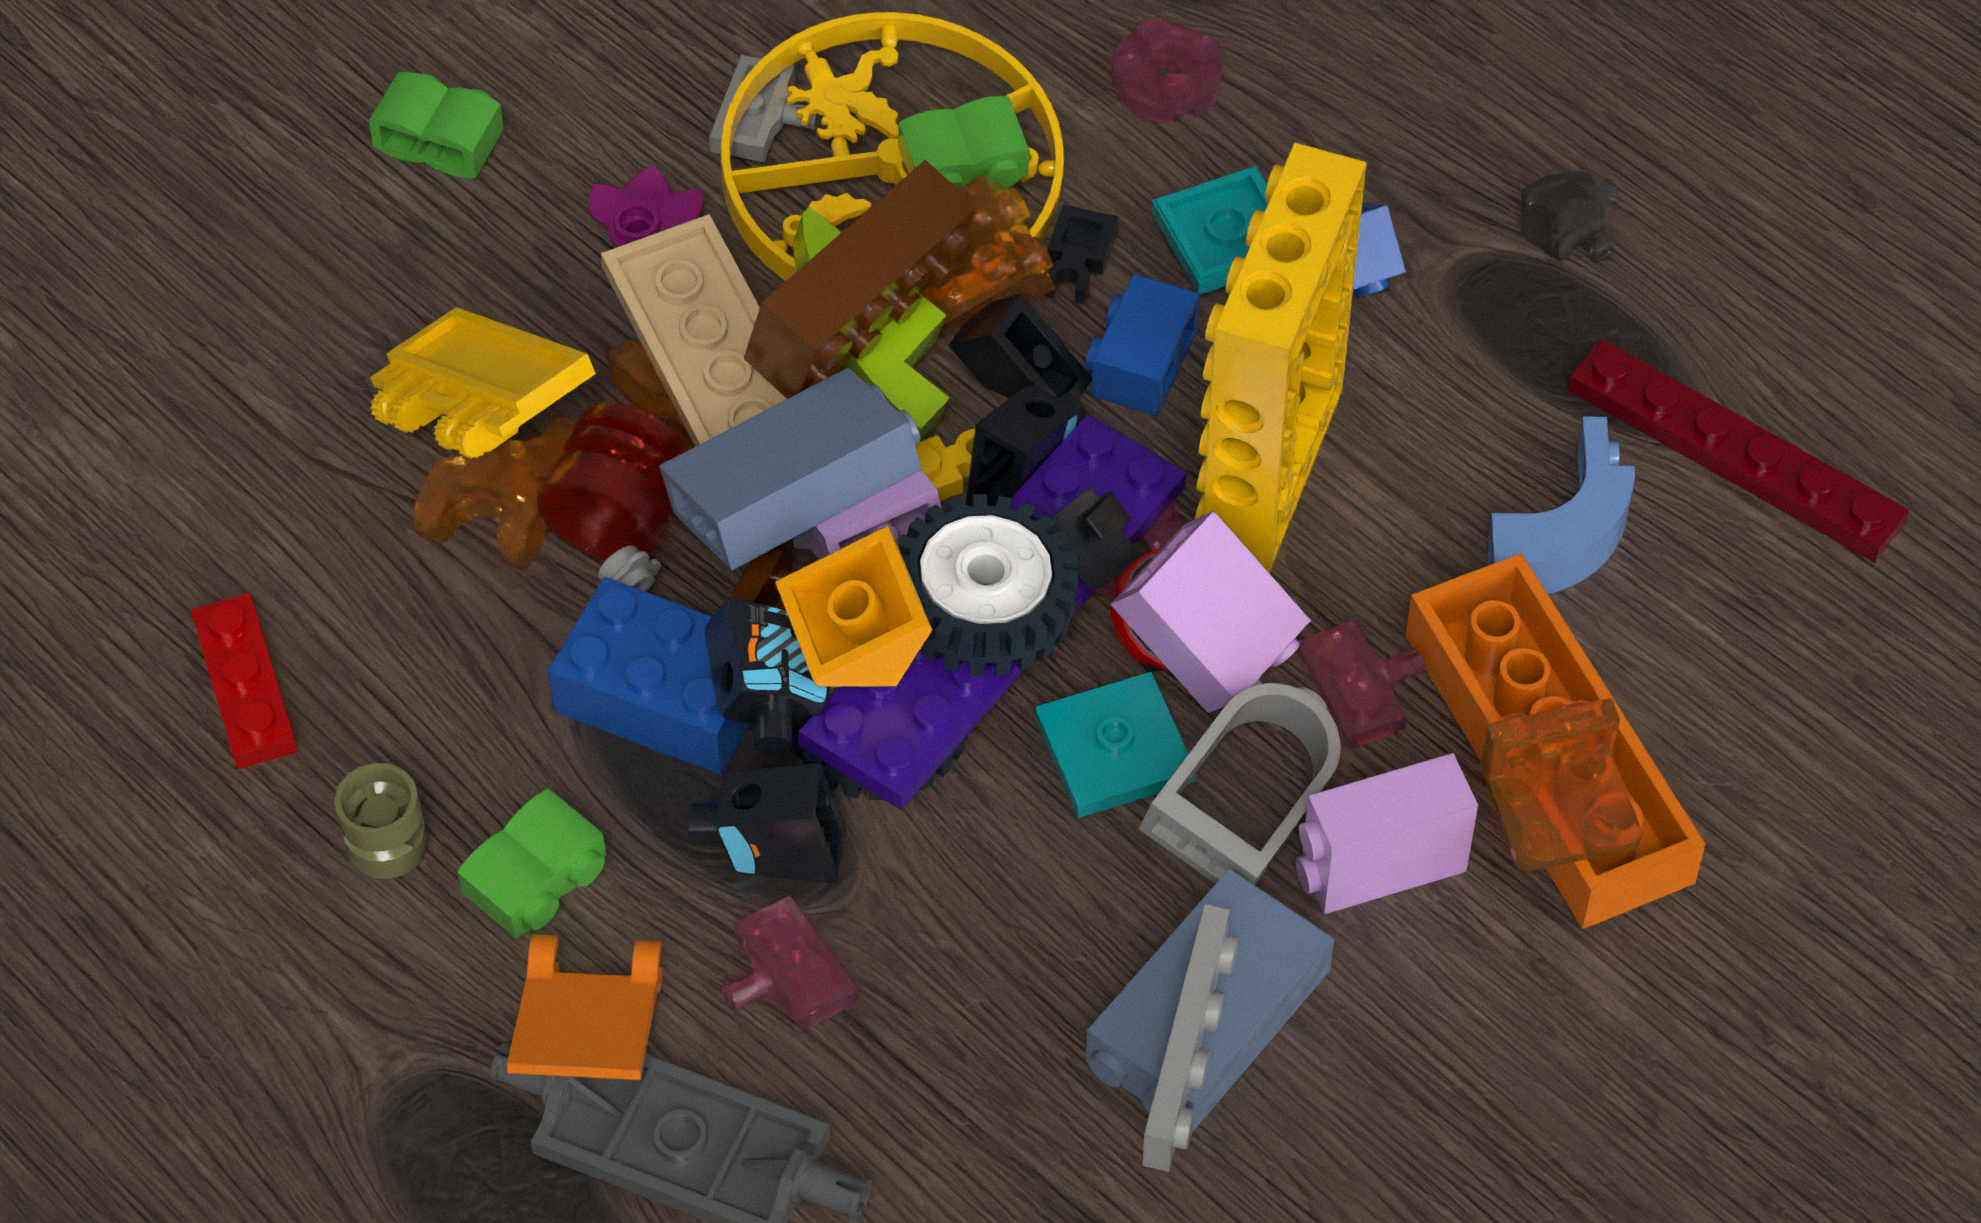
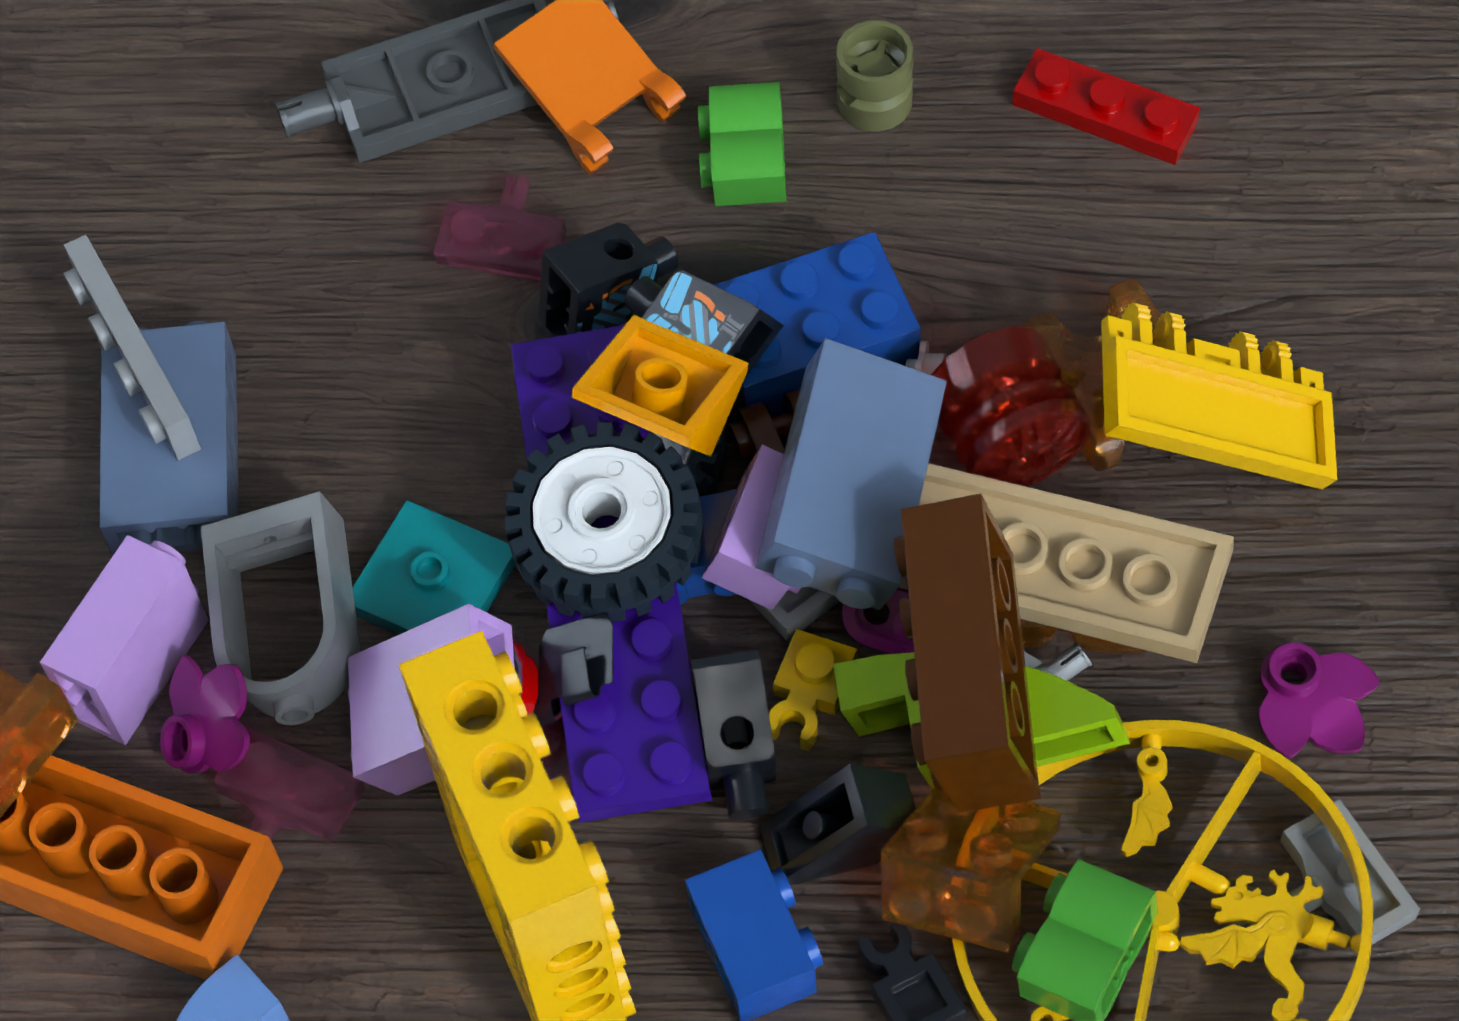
camera: 140 degrees right, 5 degrees up
none -> magenta plate [160,656,250,774]

